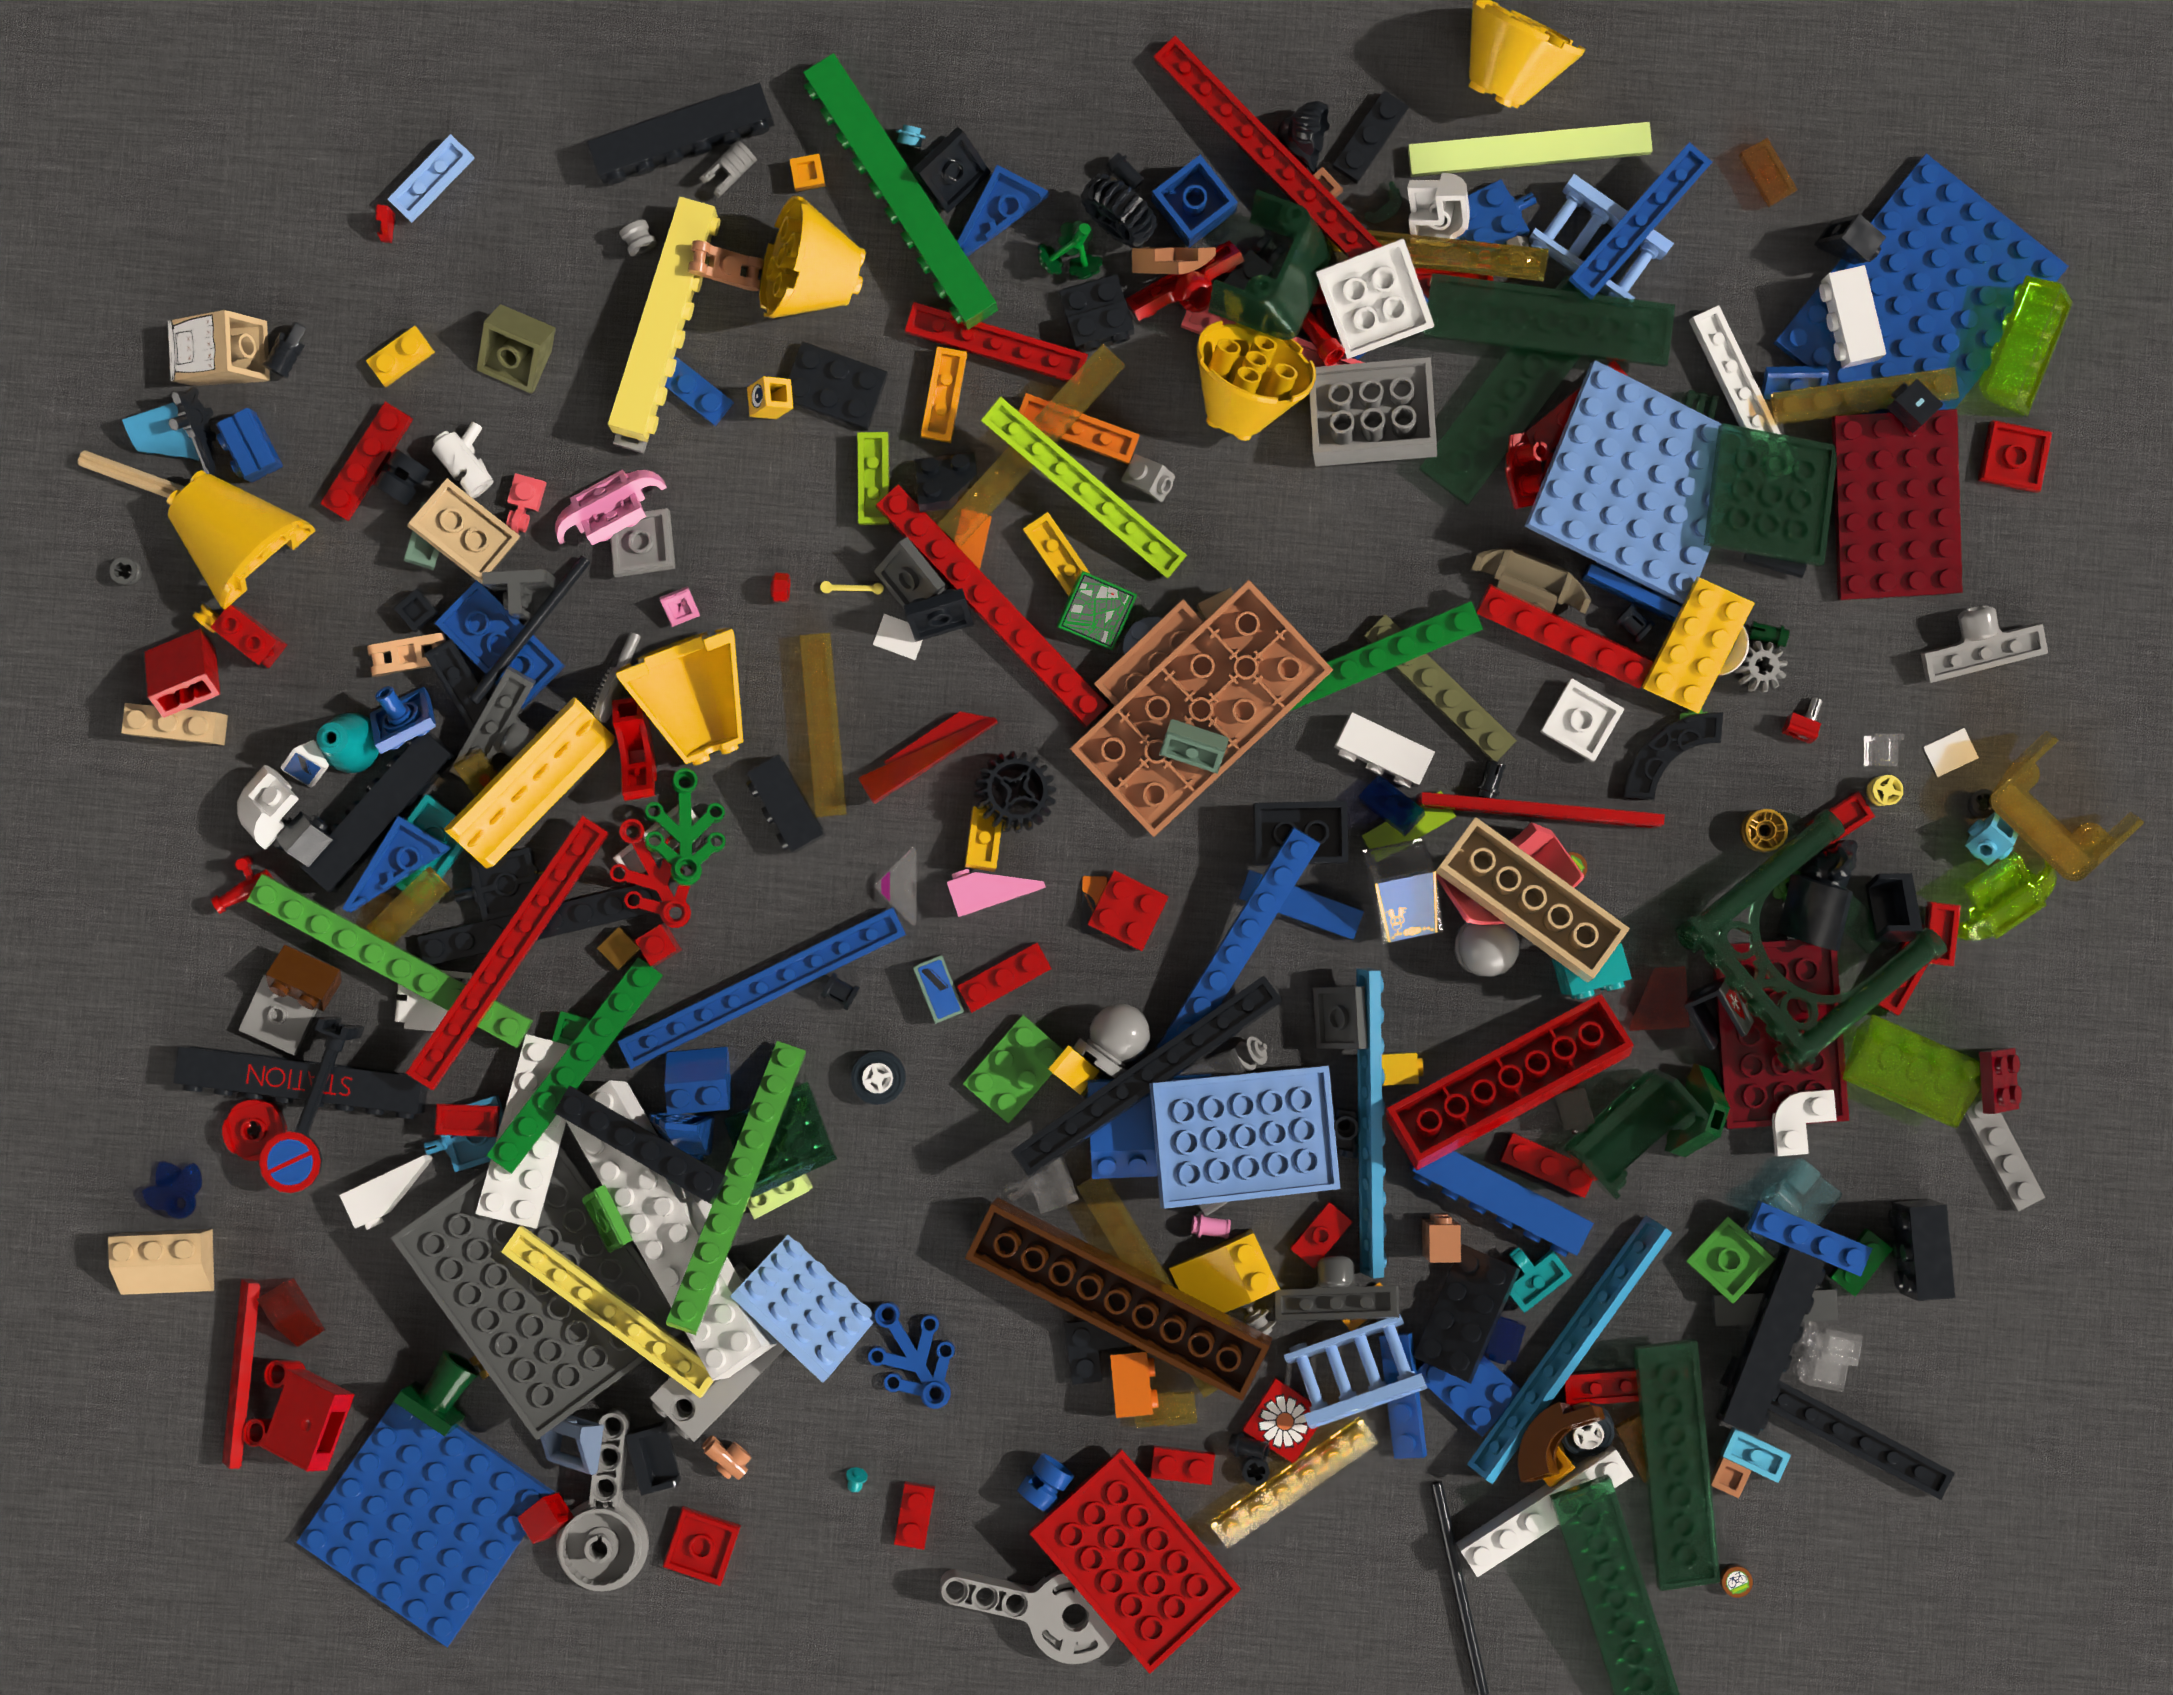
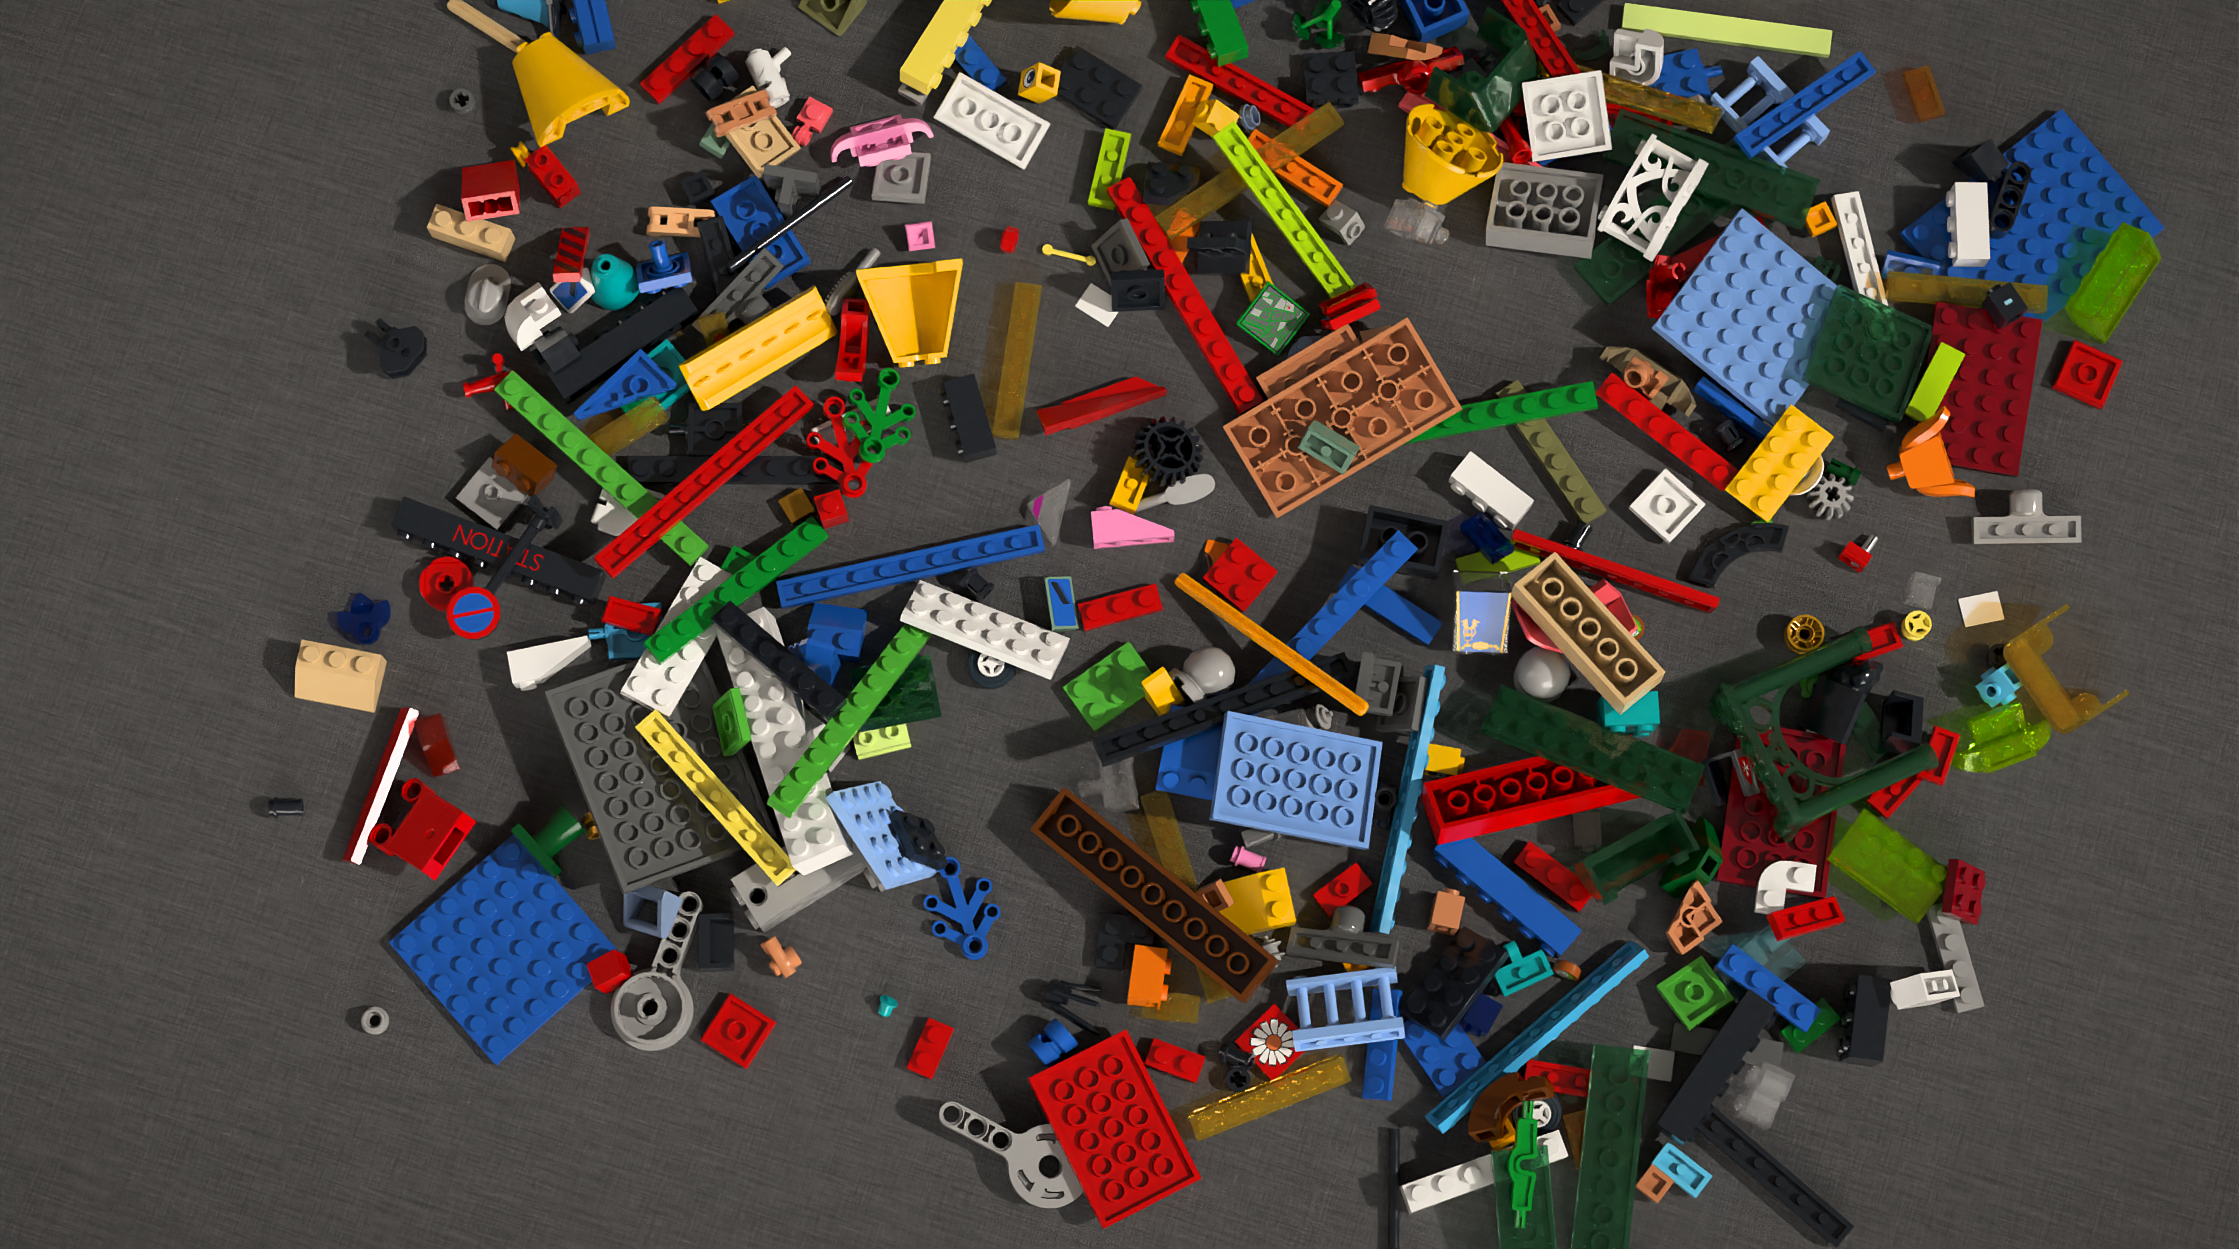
camera: 10 degrees right, 10 degrees down
none -> black pin [268,797,304,819]
none -> light grey plate [361,1007,389,1035]
none -> black hinge [364,318,428,379]
none -> light grey piece [465,264,511,325]
none -> red tile [553,227,590,283]
none -> nougat plate [705,90,777,137]
none -> black plate [889,809,948,870]
none -> white plate [900,580,1070,680]
none -> white tile [933,72,1050,170]
none -> black plant [1045,980,1102,1036]
none -> light grey piece [1136,473,1215,512]
none -> light orange axle [1175,573,1369,716]
none -> black bracket [1187,220,1252,275]
none -> yellow brick [1192,99,1240,137]
none -> nougat plate [1196,879,1234,911]
none -> sand blue plate [1238,104,1260,131]
none -> red tile [1319,282,1377,318]
none -> tile [1319,298,1381,330]
none -> dark grey bracket [1355,652,1402,717]
none -> clear brick [1383,198,1449,245]
none -> clear green plate [1480,685,1705,815]
none -> green piece [1507,1100,1538,1228]
none -> dark orange tile [1552,959,1581,981]
none -> white fence [1597,134,1709,261]
none -> nougat plate [1623,356,1670,400]
none -> white sticker [1630,1045,1675,1082]
none -> nougat slope [1666,880,1723,955]
none -> red plate [1766,896,1846,941]
none -> light orange plate [1800,201,1837,238]
none -> orange torso [1887,406,1975,498]
none -> white brick [1890,969,1960,1010]
none -> lime tile [1903,342,1965,422]
none -> black beam [1988,161,2031,239]

